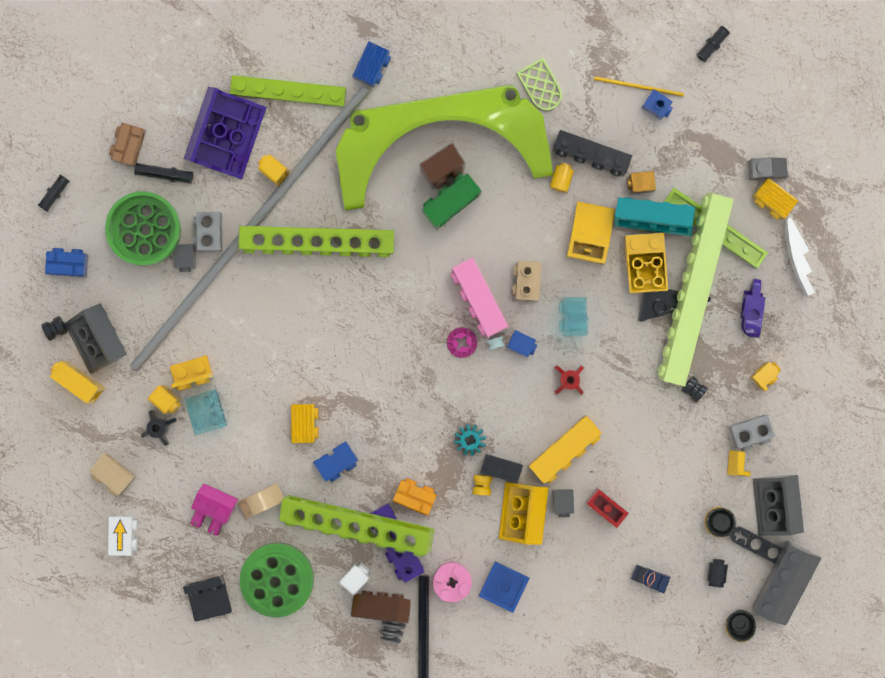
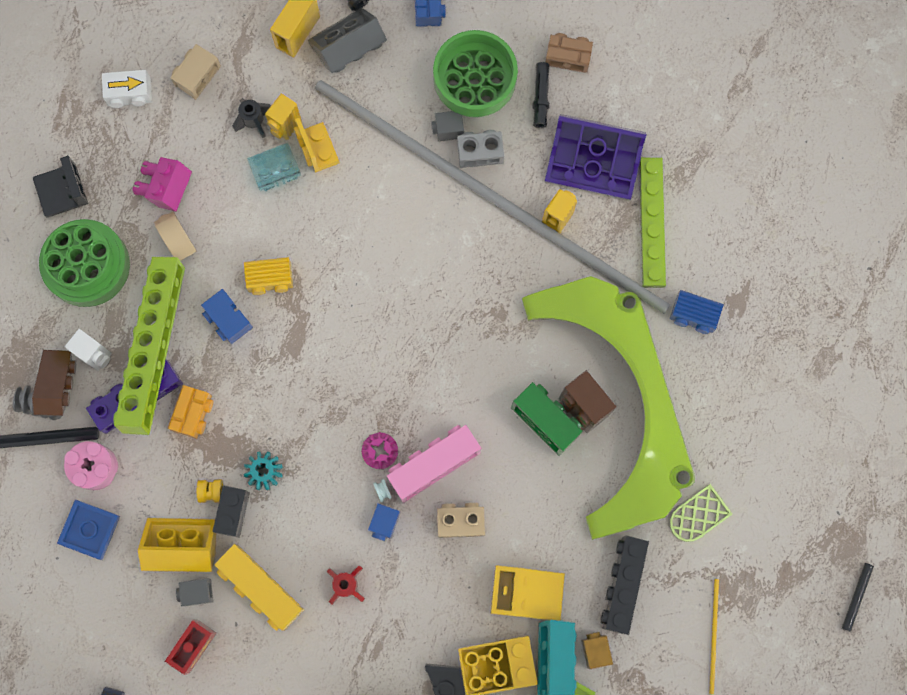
camera: 85 degrees right, 10 degrees down
lime brick [239,226,394,257] -> none
yellow brick [550,163,574,193] -> none
clear light blue brick [559,297,588,336] -> none
blue brick [642,89,673,120] -> none

